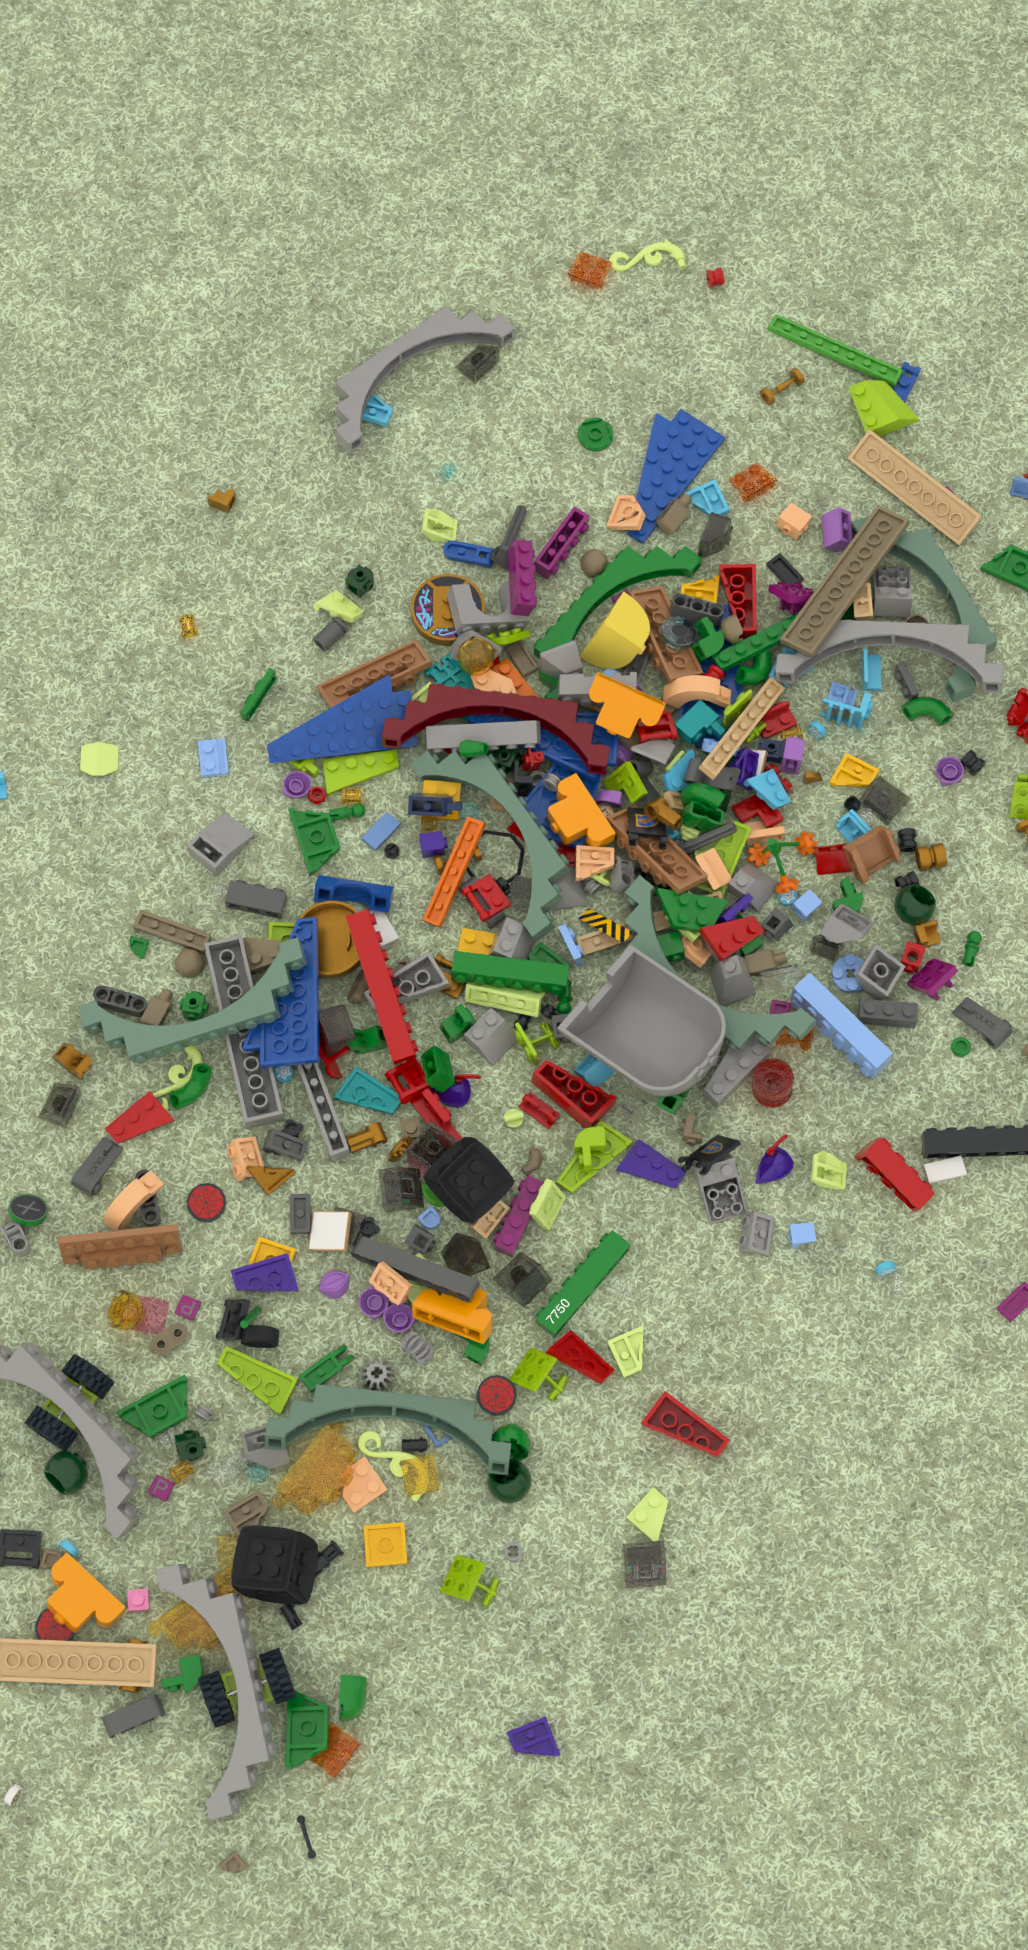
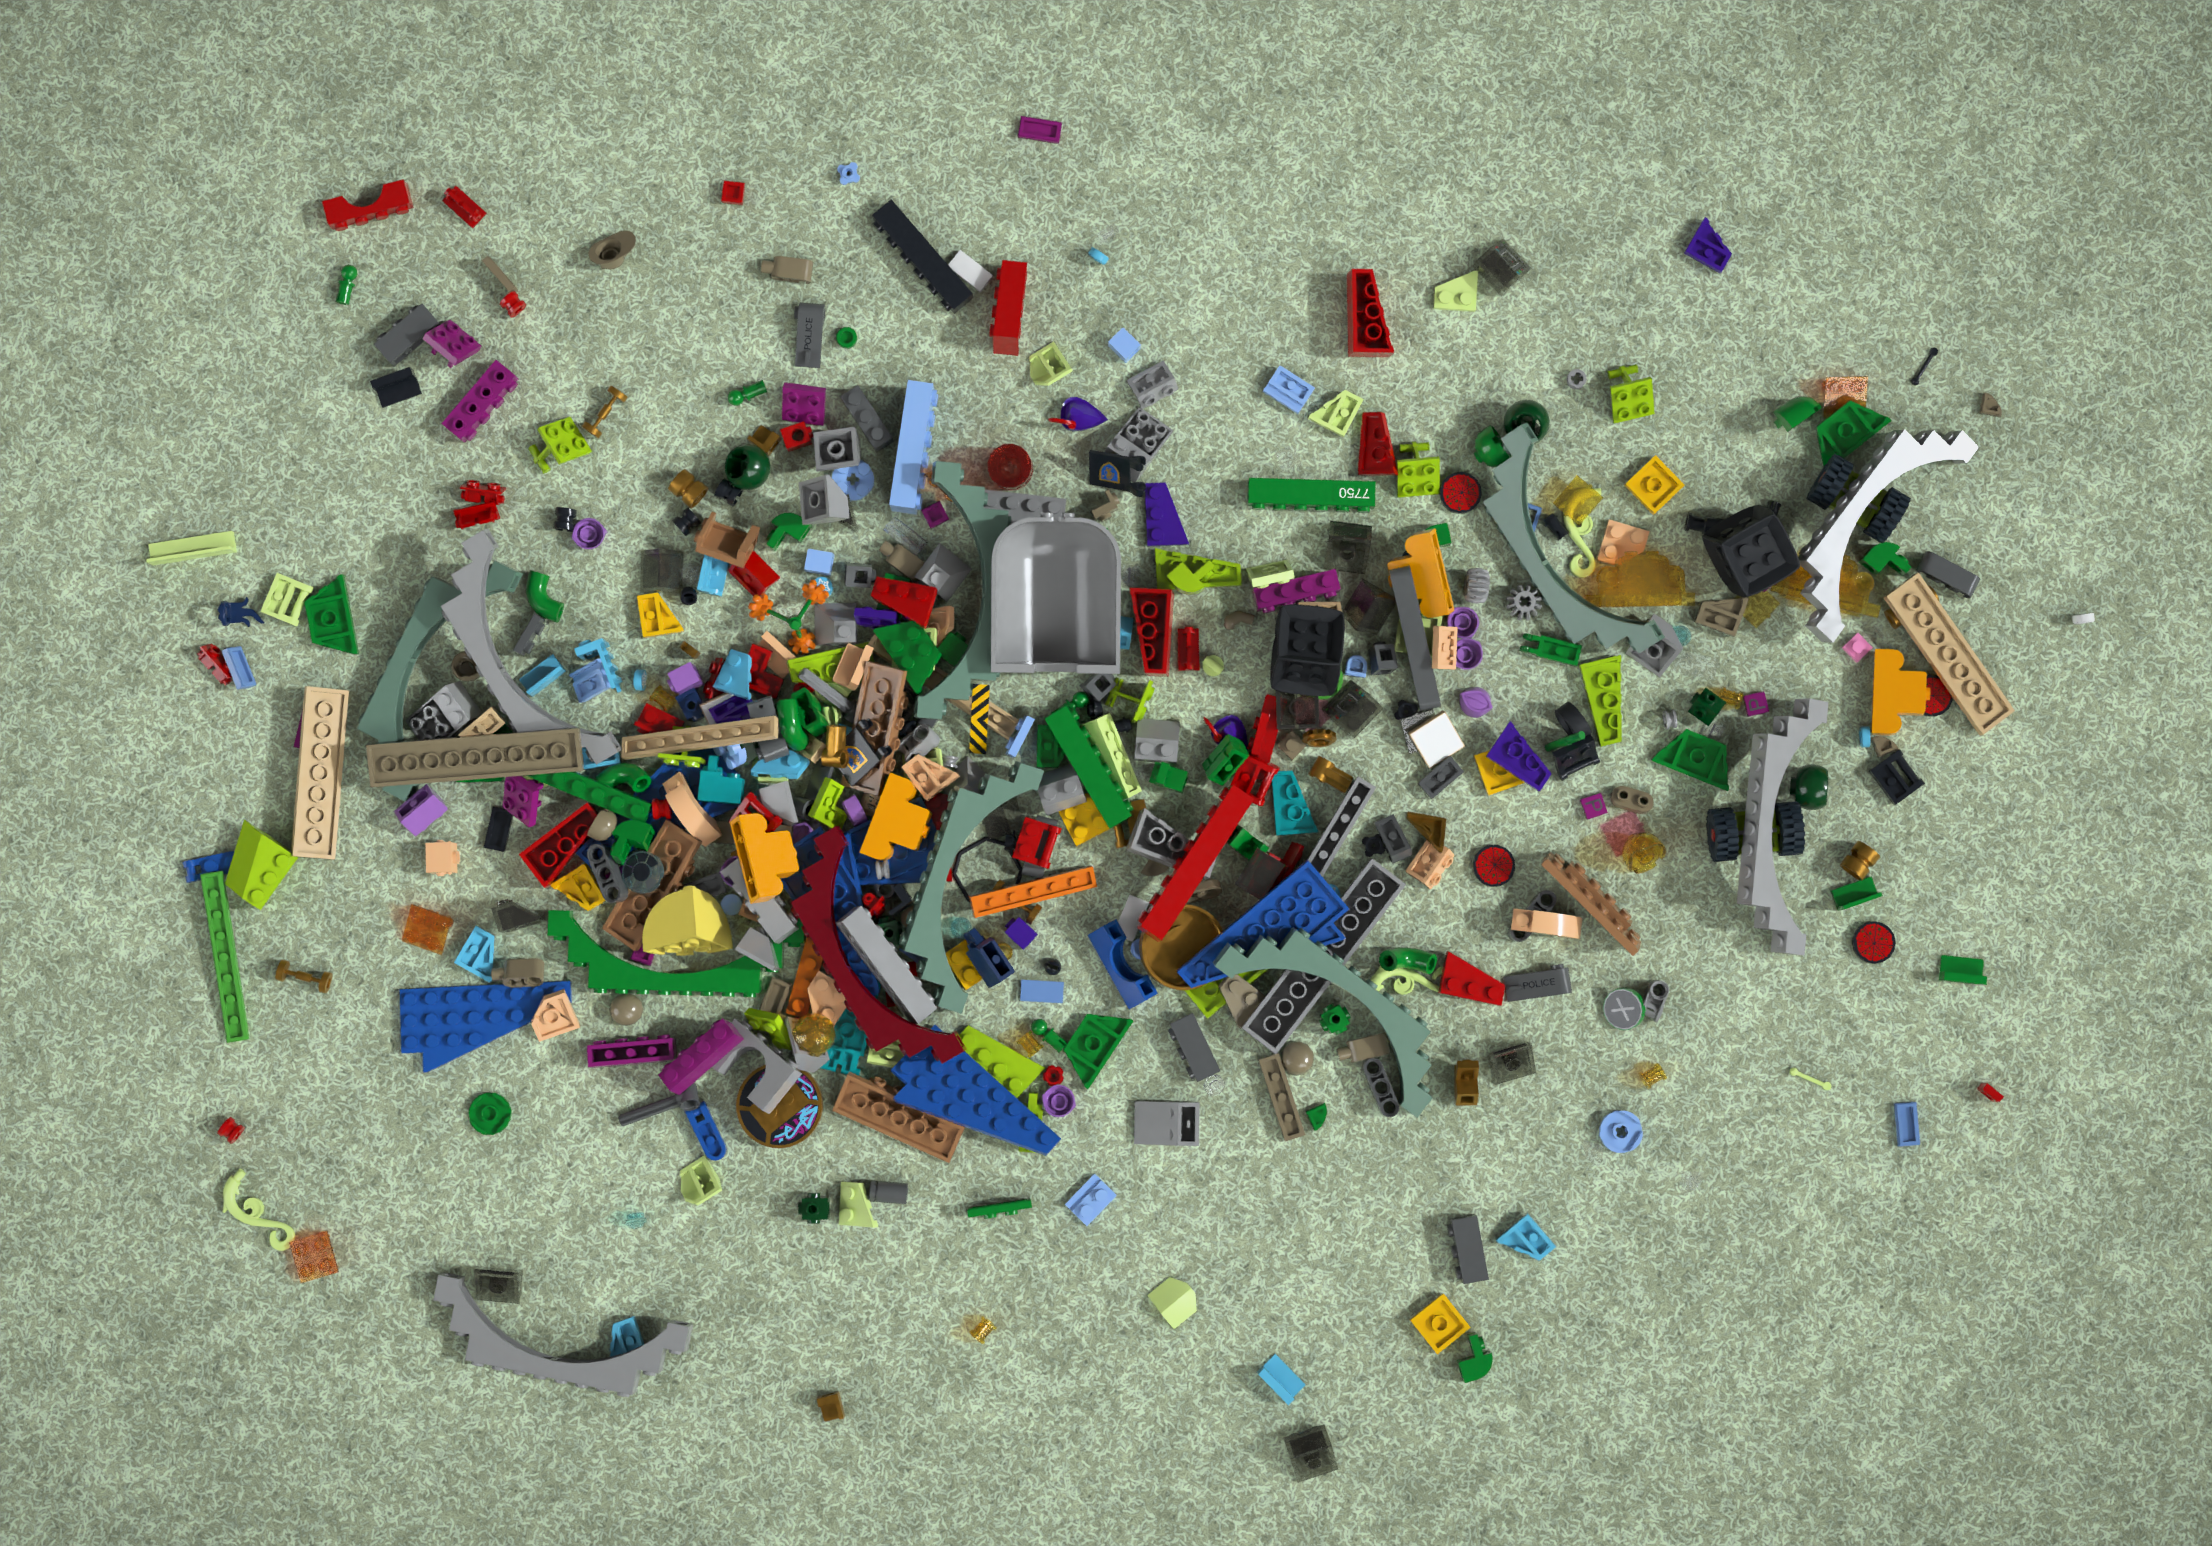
camera: 130 degrees left, 15 degrees up
green cone [459,739,488,758] -> none
none -> light blue plate [1263,365,1315,414]

